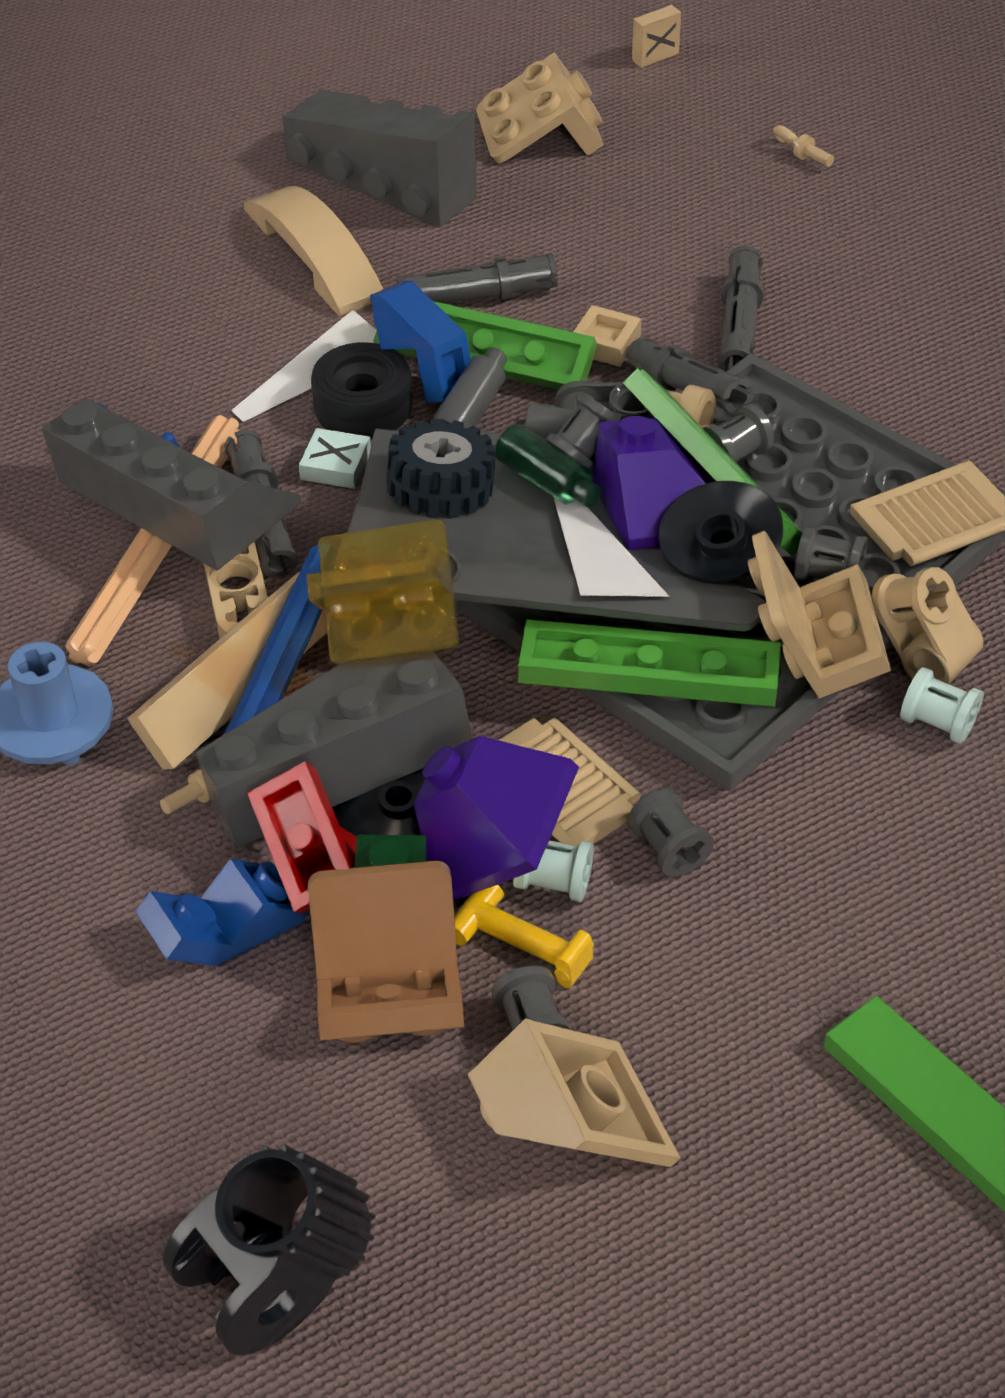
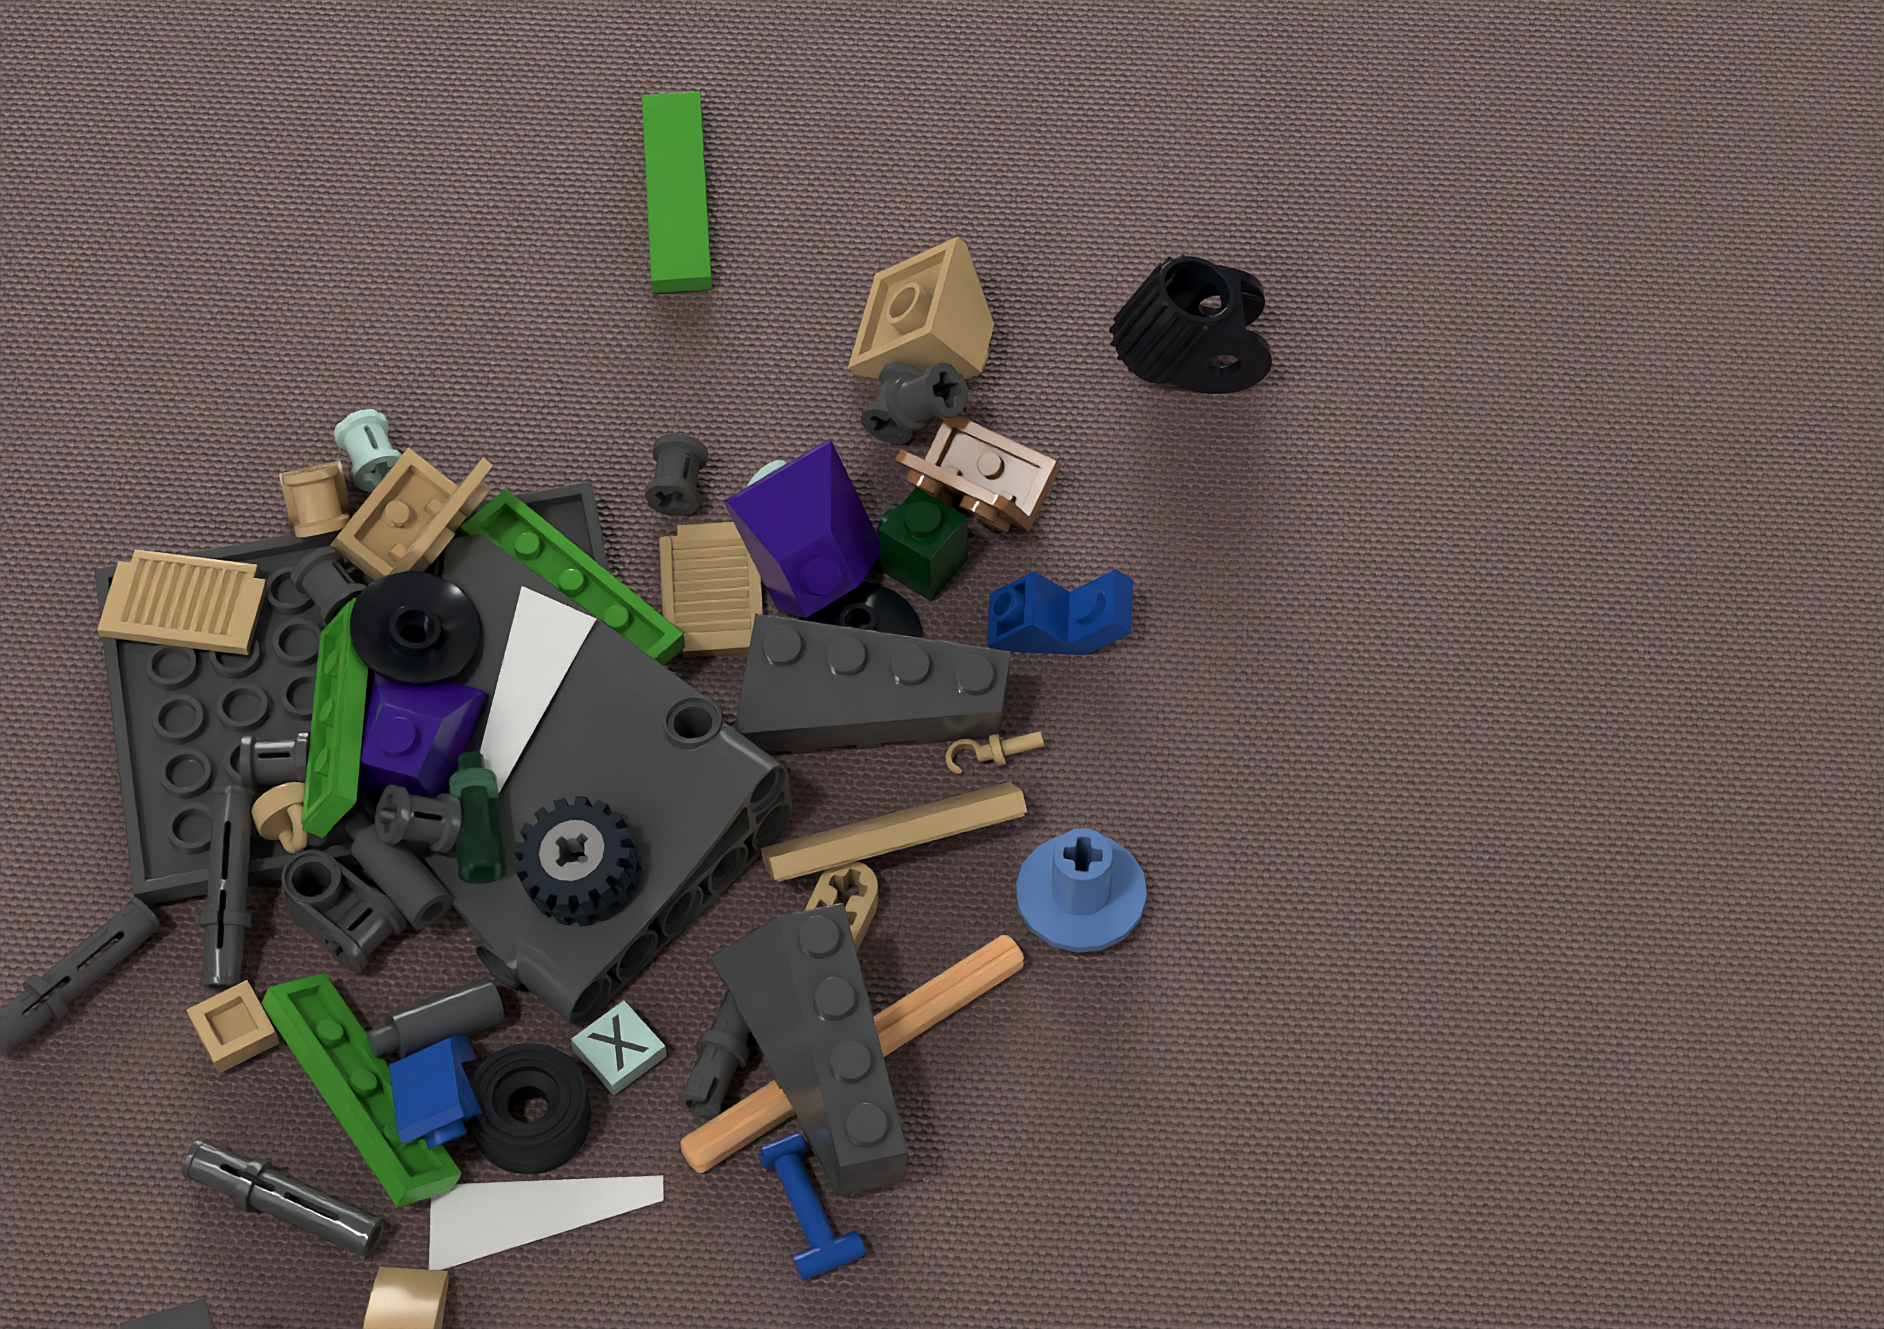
camera: 145 degrees left, 10 degrees up
blue axle [224,543,339,735] -> none
slope [247,761,357,914] -> none
clear yellow bracket [306,519,459,664] -> none
yellow piece [454,885,594,989] -> none
none -> dark grey bush [886,362,968,432]

